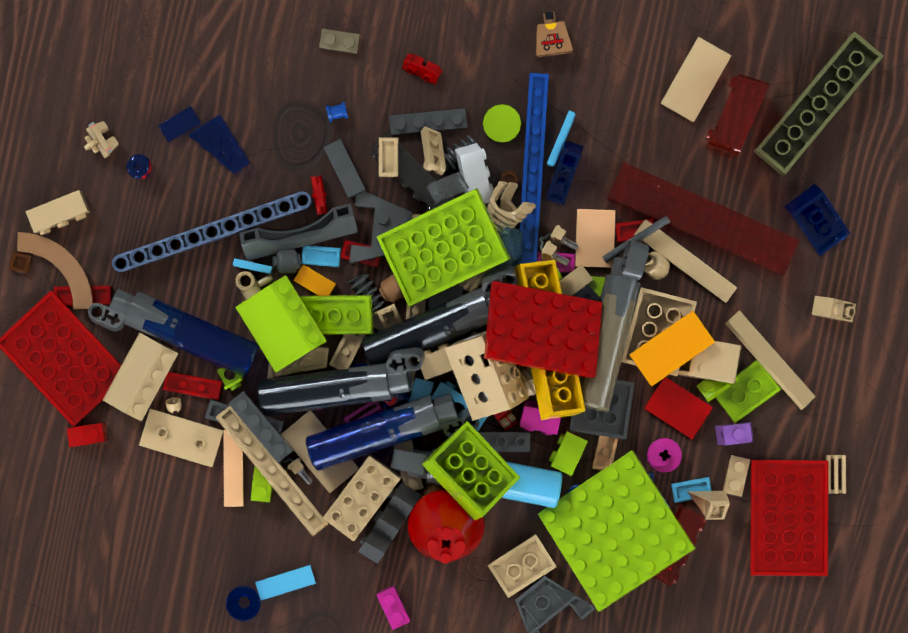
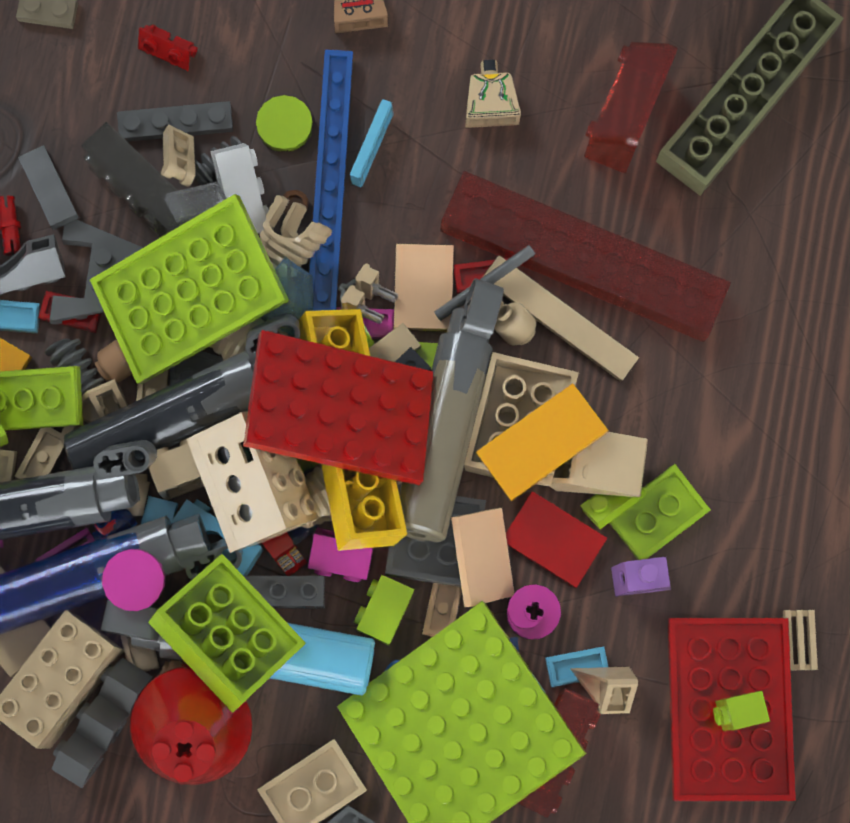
camera: 10 degrees left, 10 degrees down
blue bush [326,102,348,122] -> none
tan tile [379,138,398,177] -> none
clear blue slope [546,140,584,205] -> none
tan tile [660,37,732,122] -> none
tan plate [723,455,750,497] -> none
tan tile [725,310,816,410] -> none
clear blue slope [784,184,851,256] -> none
tan slope [812,296,856,322] -> none
none -> dark pink tile [102,549,165,611]
none -> light nougat tile [451,508,514,607]
none -> tan torso [465,60,521,128]
none -> lime brick [713,691,770,731]

